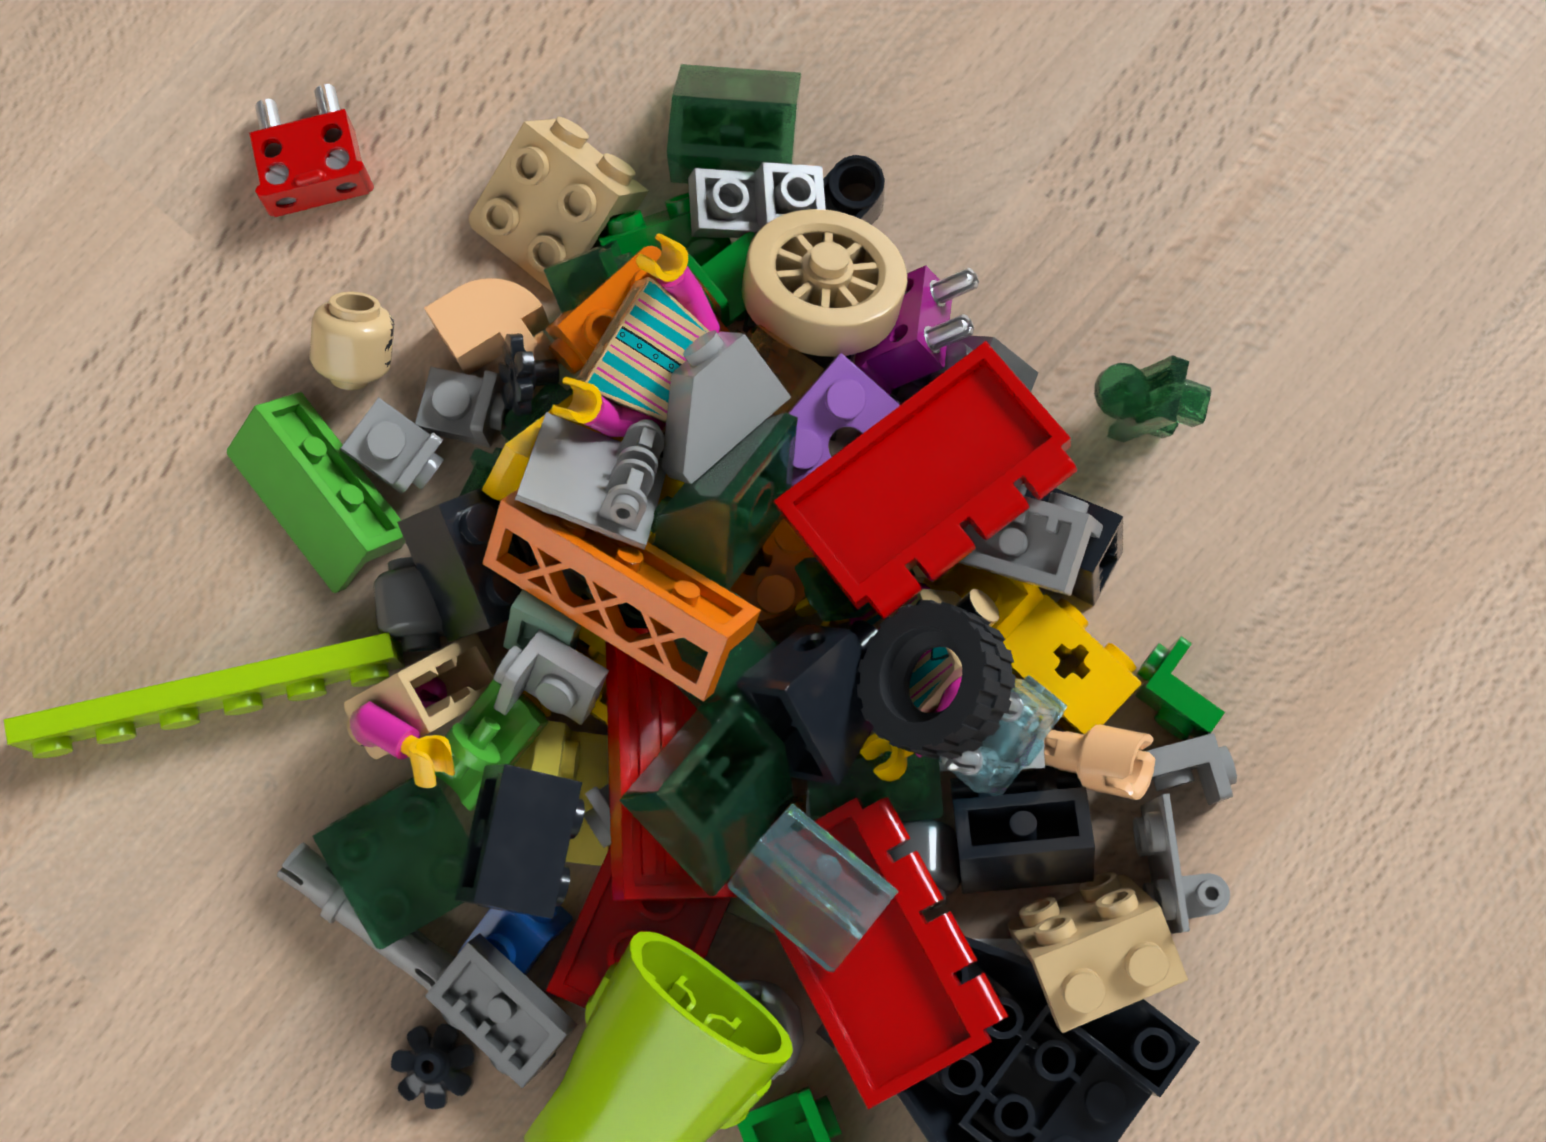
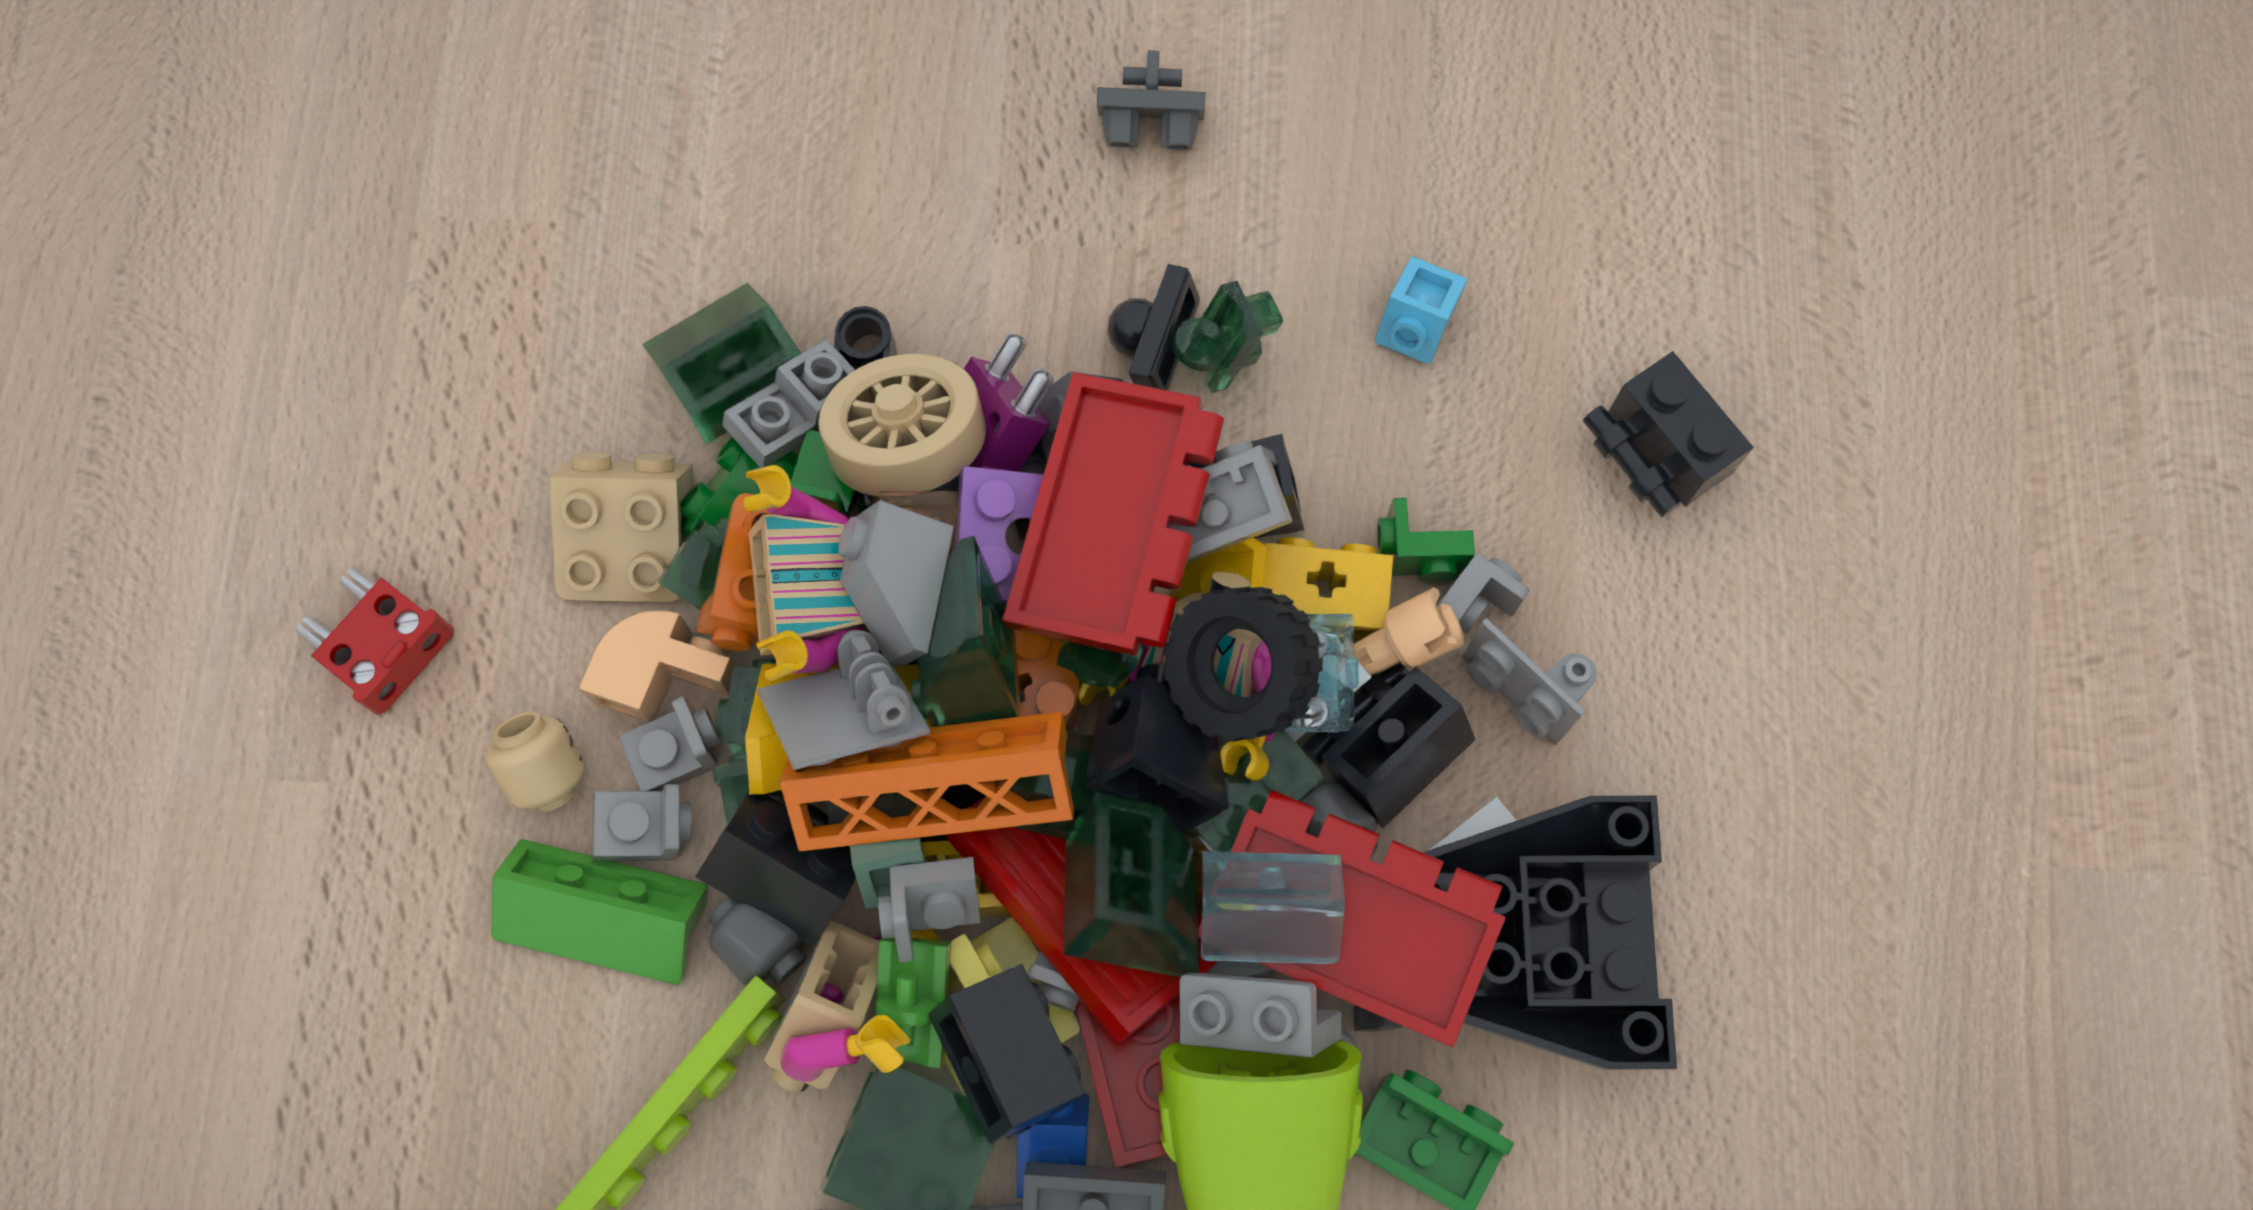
camera: 40 degrees left, 5 degrees down
black plant [498,333,560,416] -> none
tan bracket [1007,872,1188,1033] -> none
none -> dark grey hips [1097,50,1206,150]
none -> black tile [1107,264,1200,390]
none -> light grey bracket [1180,972,1342,1057]
none -> medium azure bracket [1375,256,1468,364]
none -> black brick [1583,351,1754,518]

